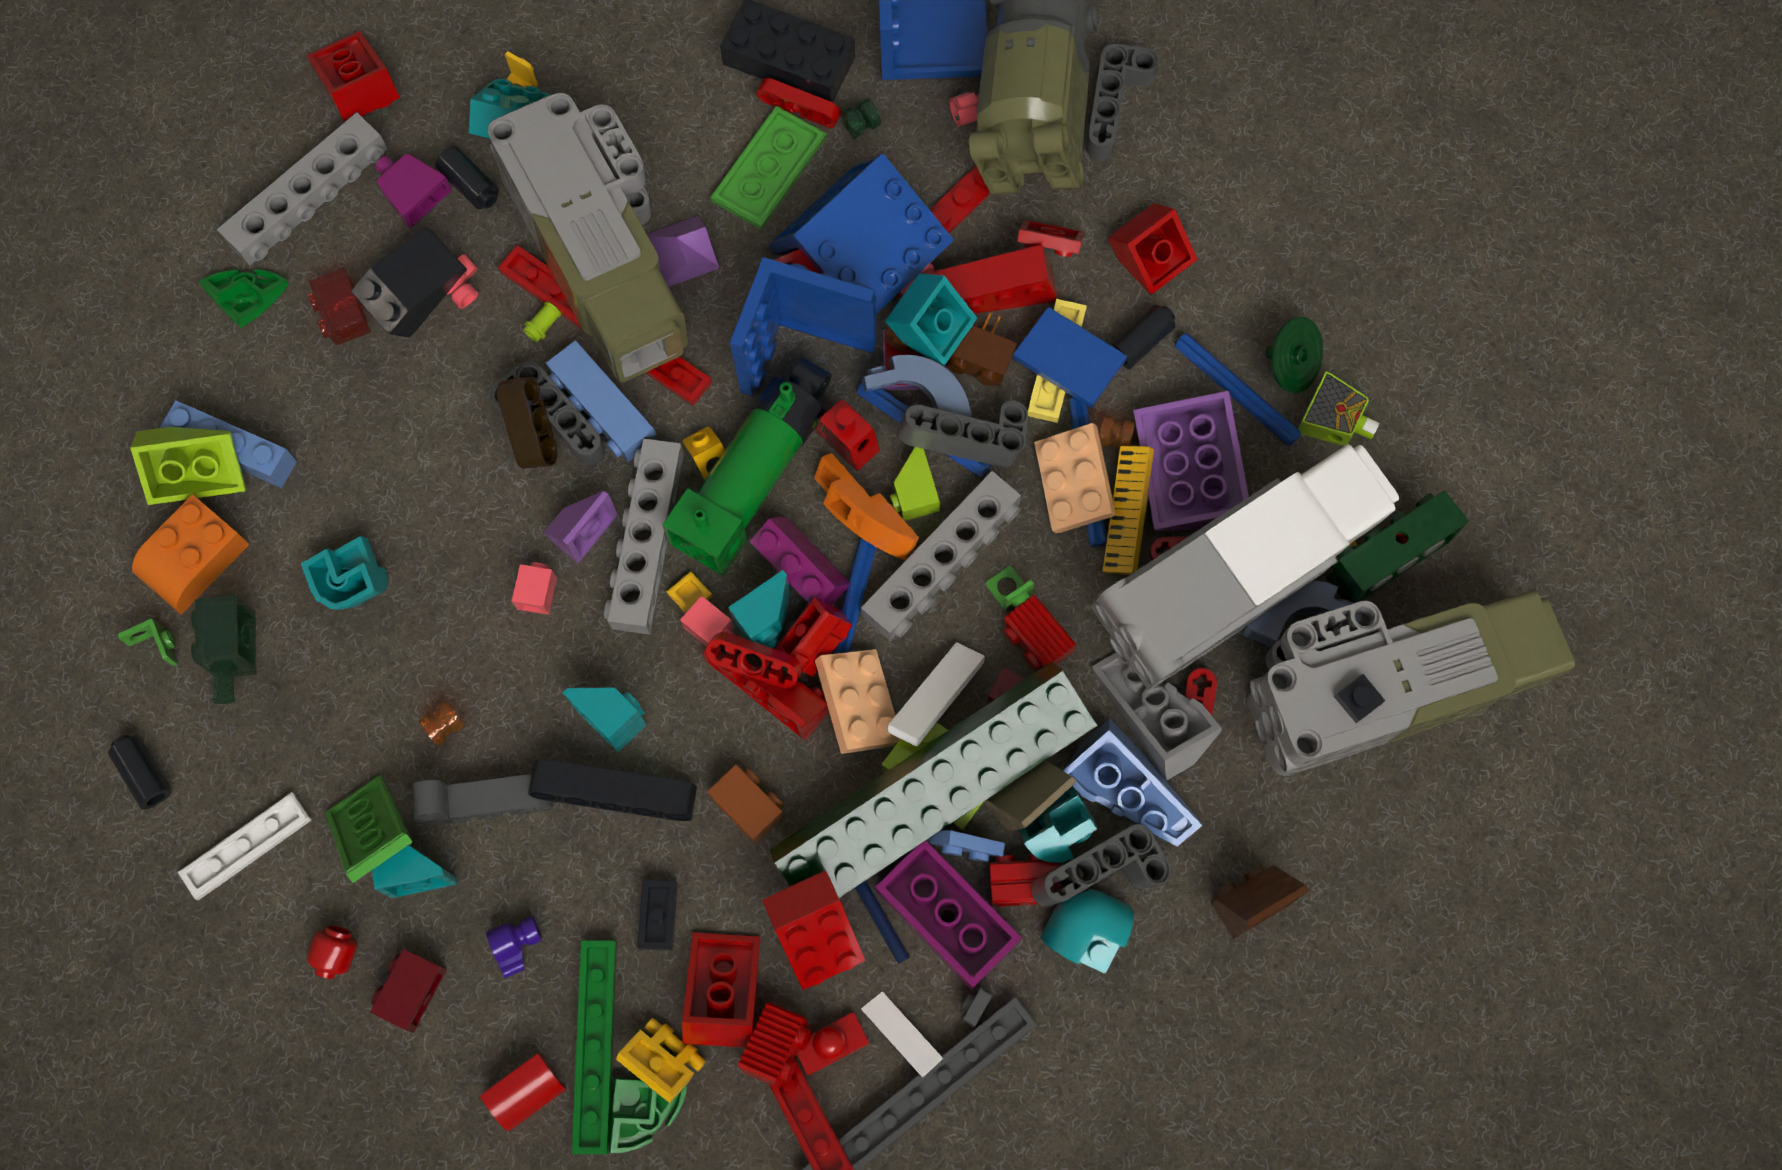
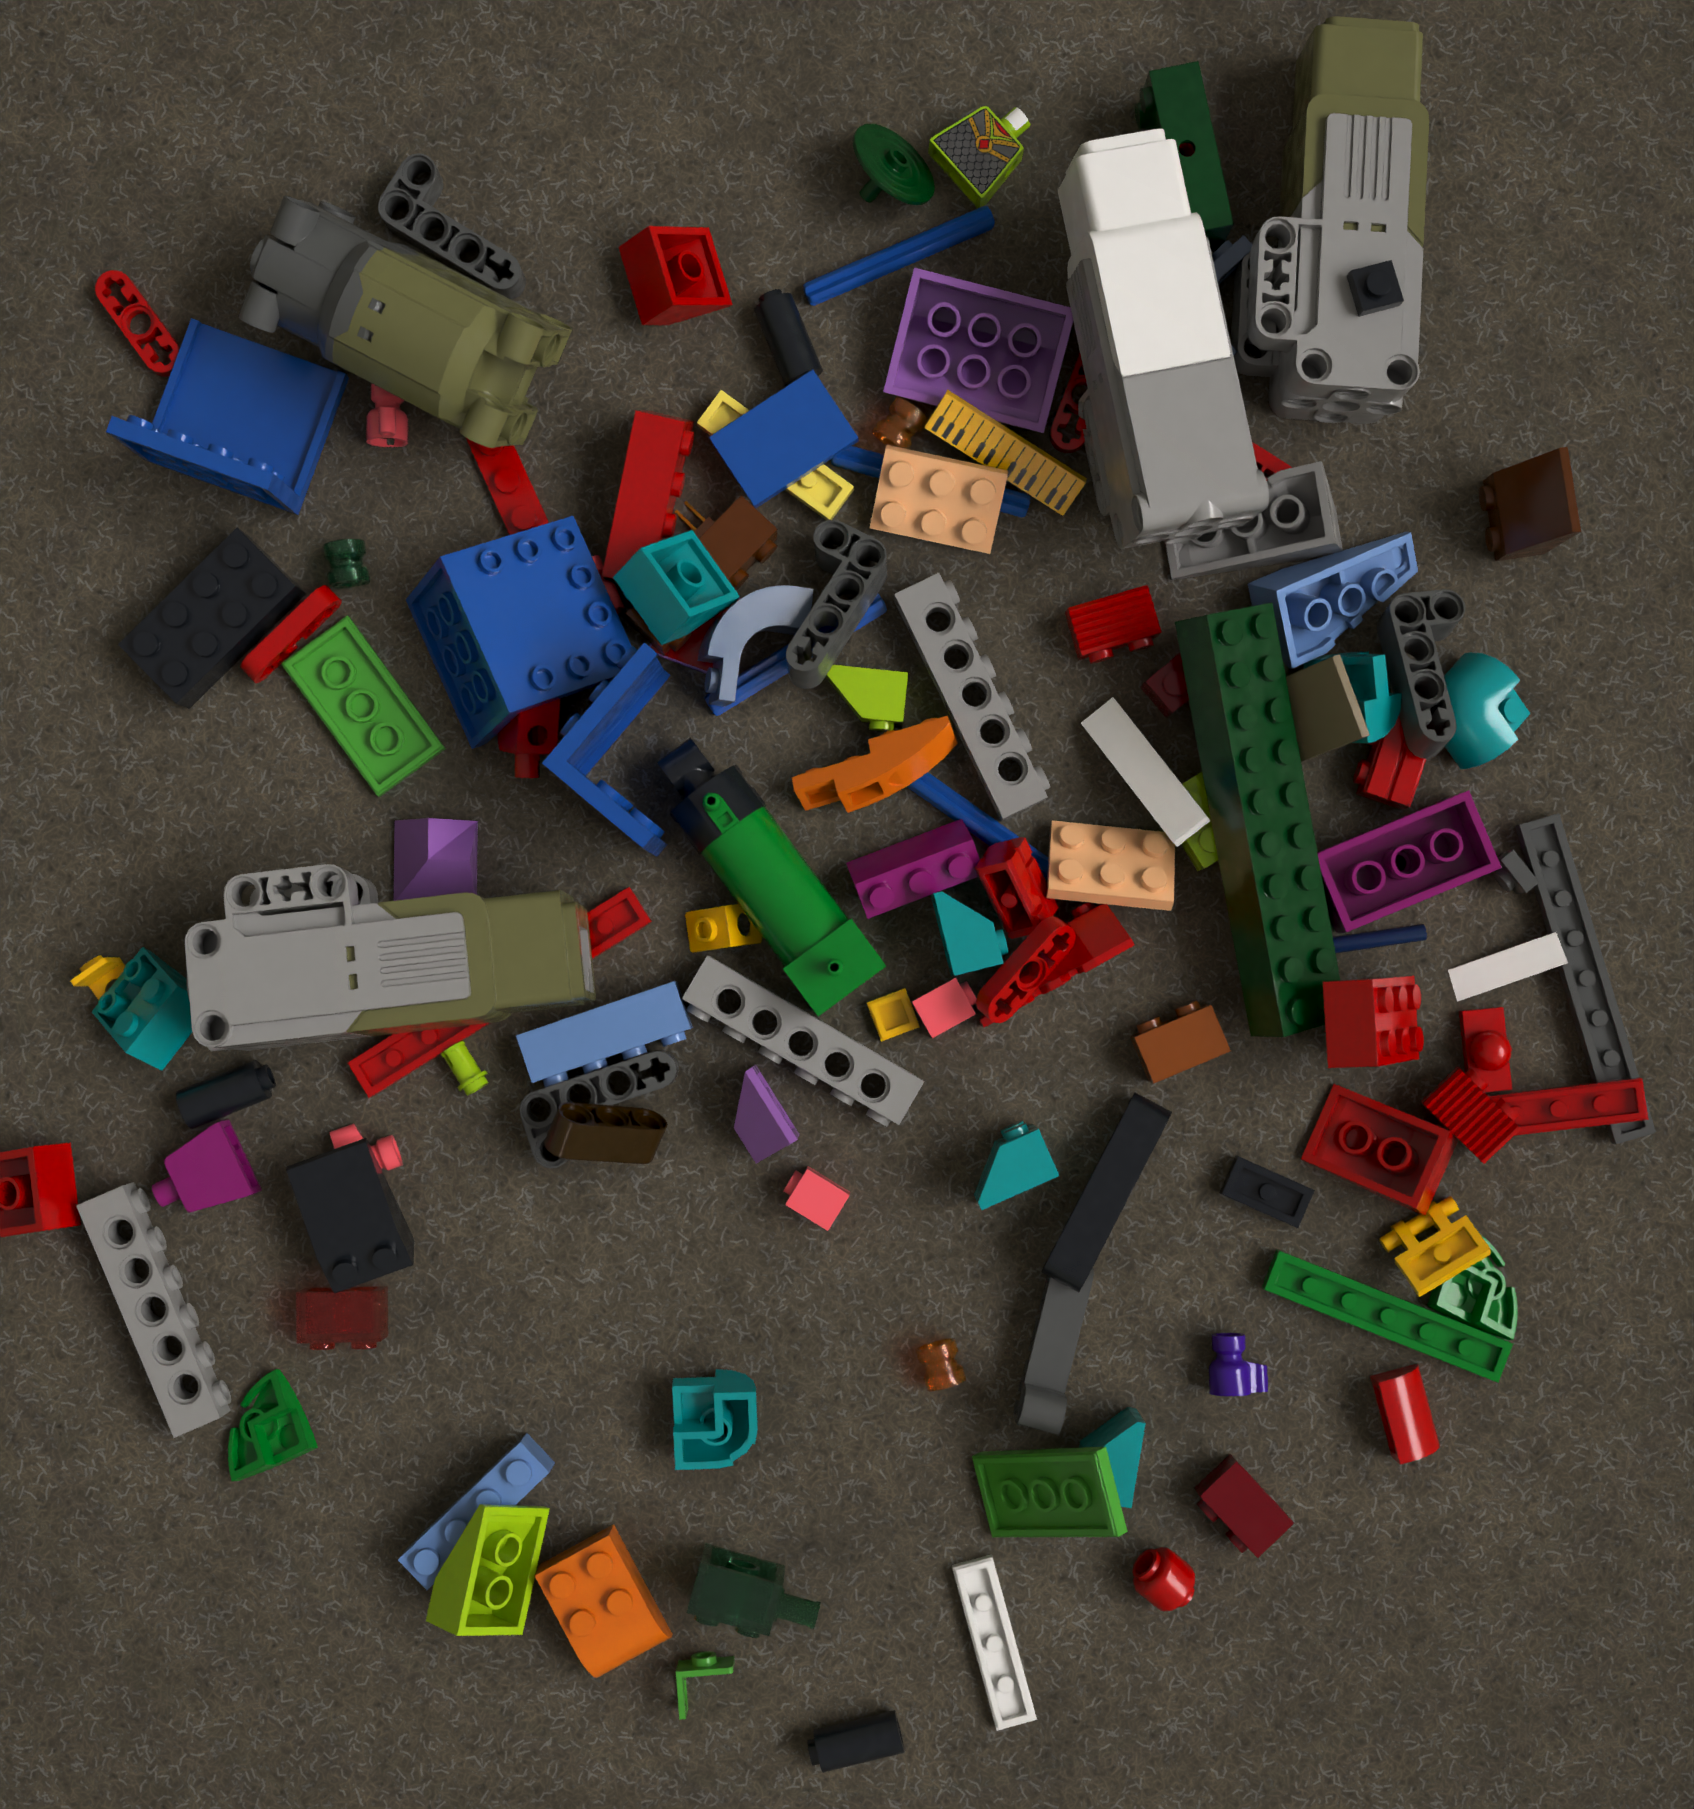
camera: 65 degrees left, 15 degrees up
red torso [816,399,880,472] -> none
medium blue plate [929,830,1005,862] -> none
bright green bracket [986,566,1034,613] -> none
red plate [1017,219,1085,257] -> none

